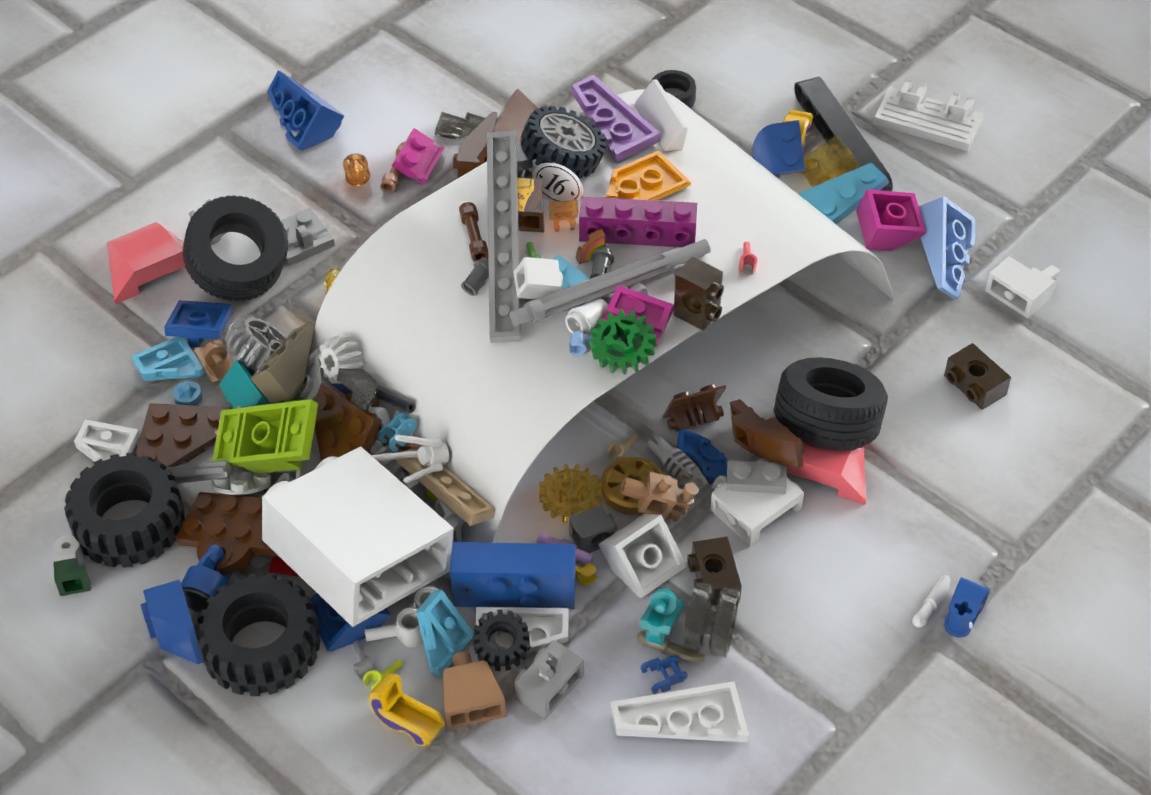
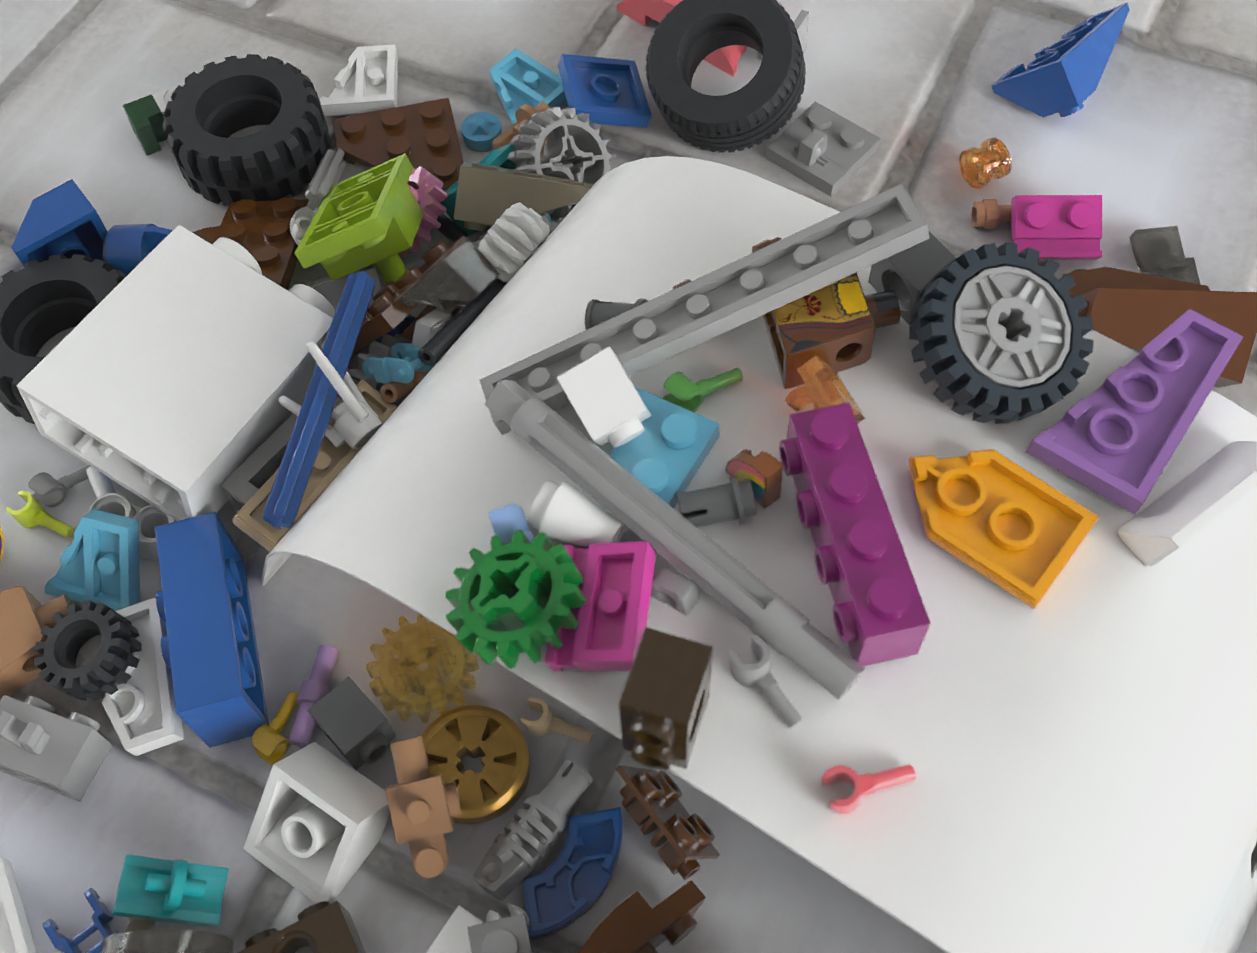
camera: 75 degrees right, 10 degrees up
white sticker [532,163,584,206] -> none
none -> blue axle [262,271,376,529]

